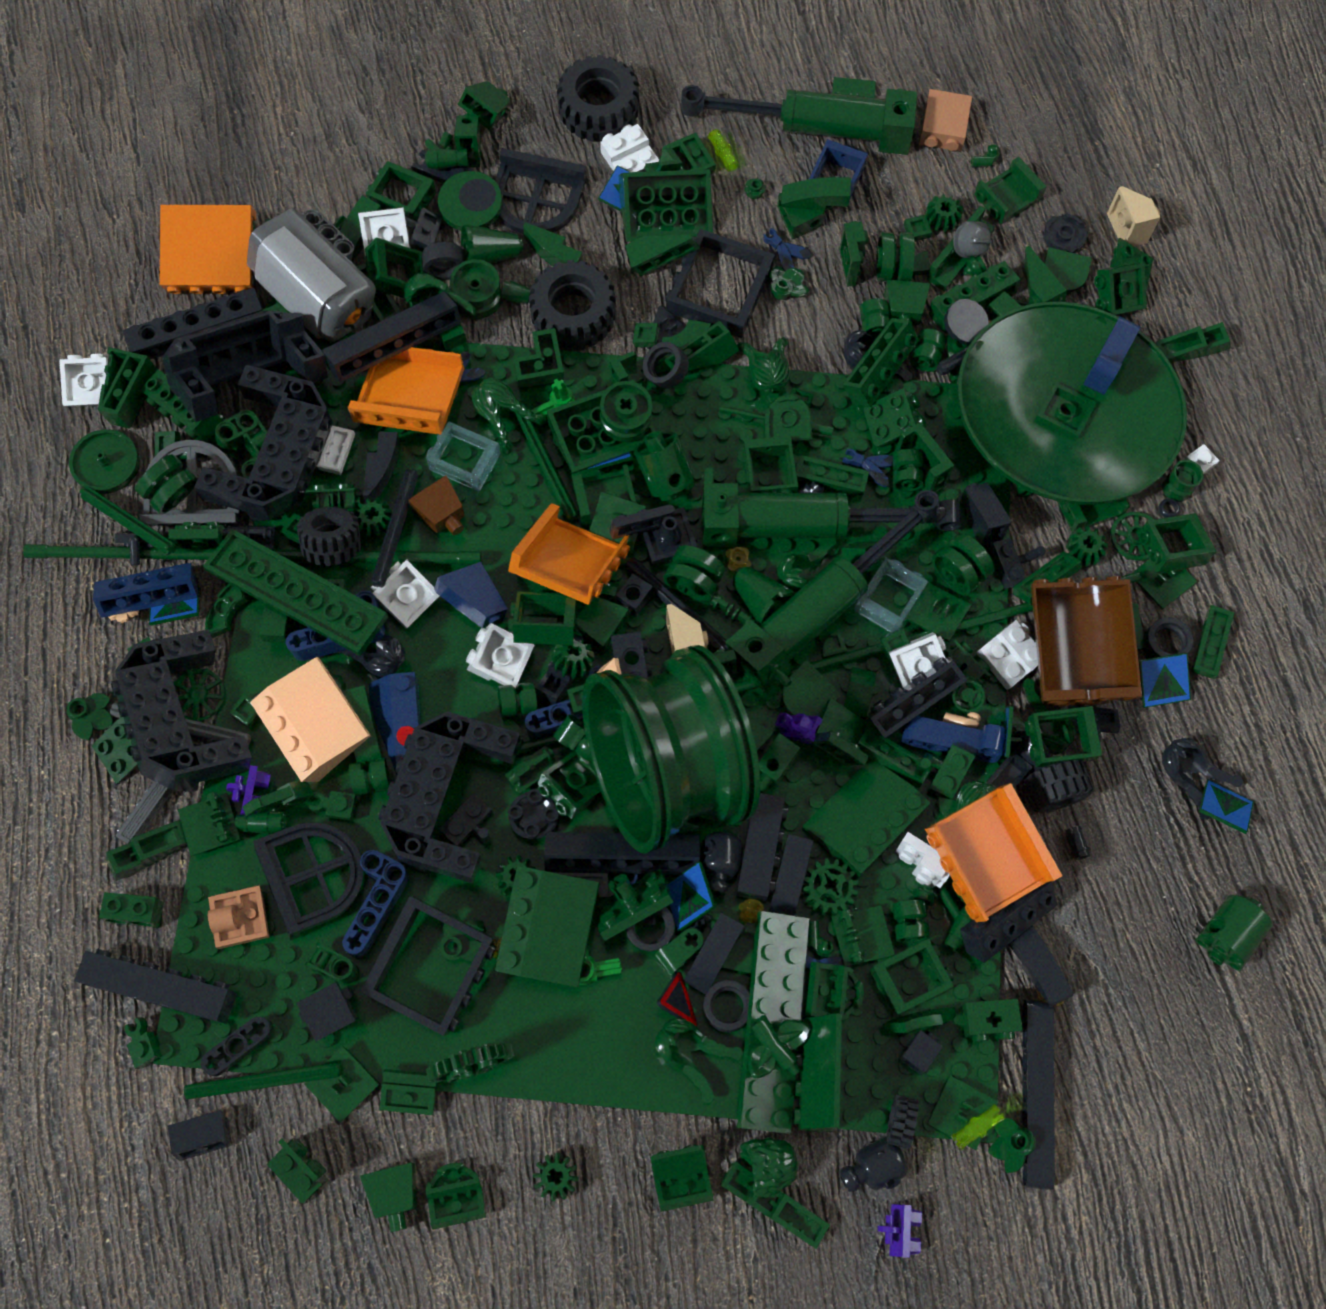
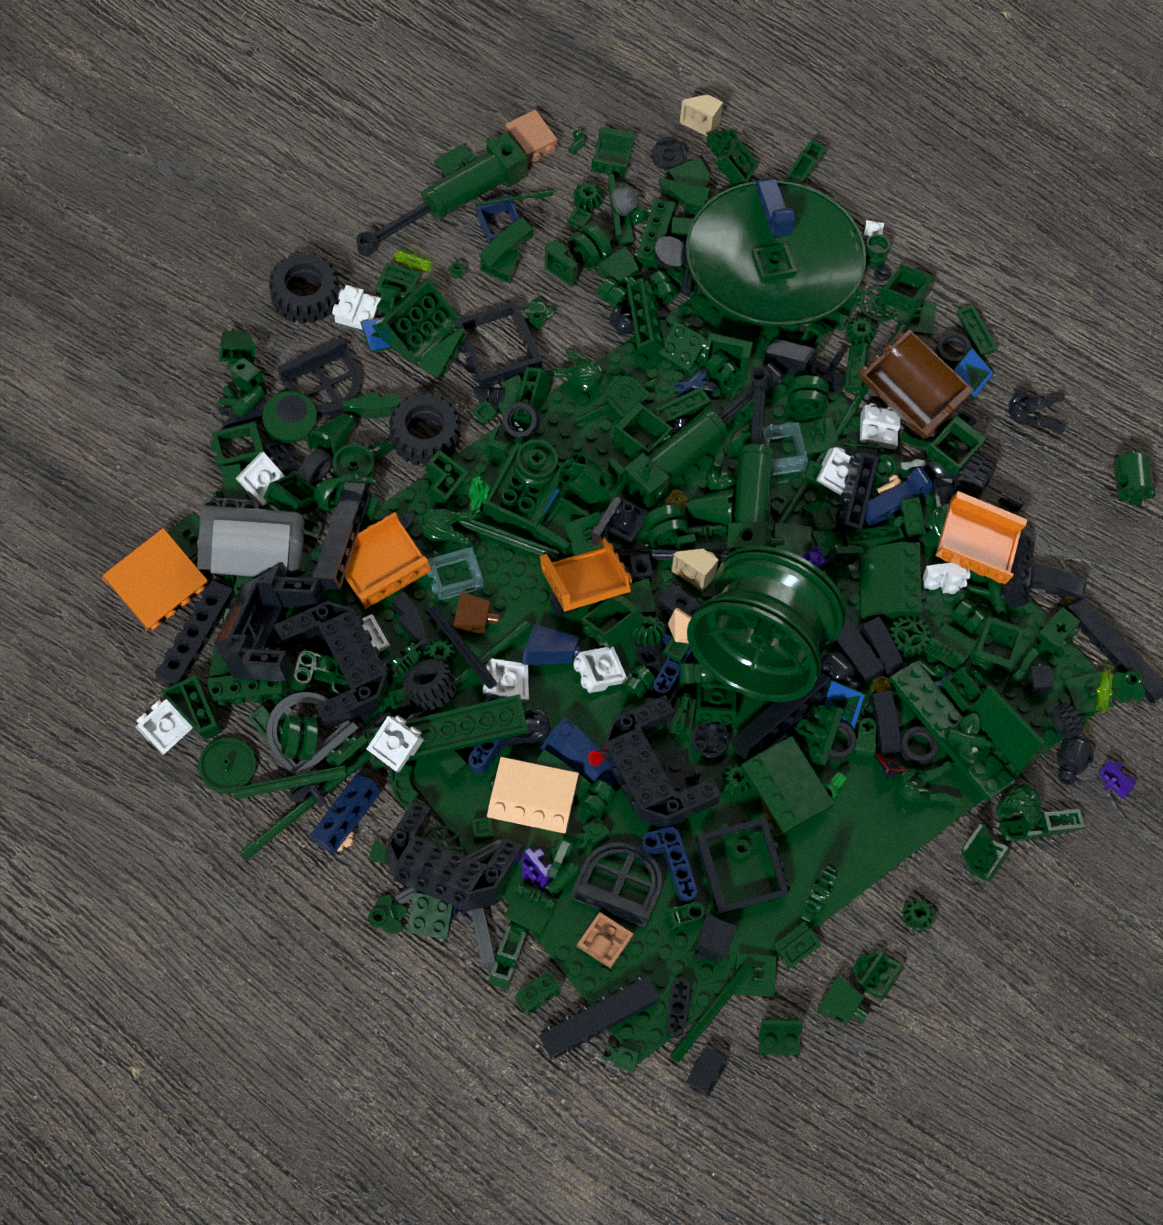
camera: 45 degrees left, 5 degrees down
piece [149,585,199,626] -> none
dark blue piece [763,228,811,271] -> none
dark green piece [1002,706,1023,757] -> none
piece [1199,779,1254,834] -> none
none -> white plate [367,716,424,772]
none -> dark green piece [476,189,553,206]
none -> dark green tile [675,534,696,549]
none -> dark green torso [799,320,834,358]

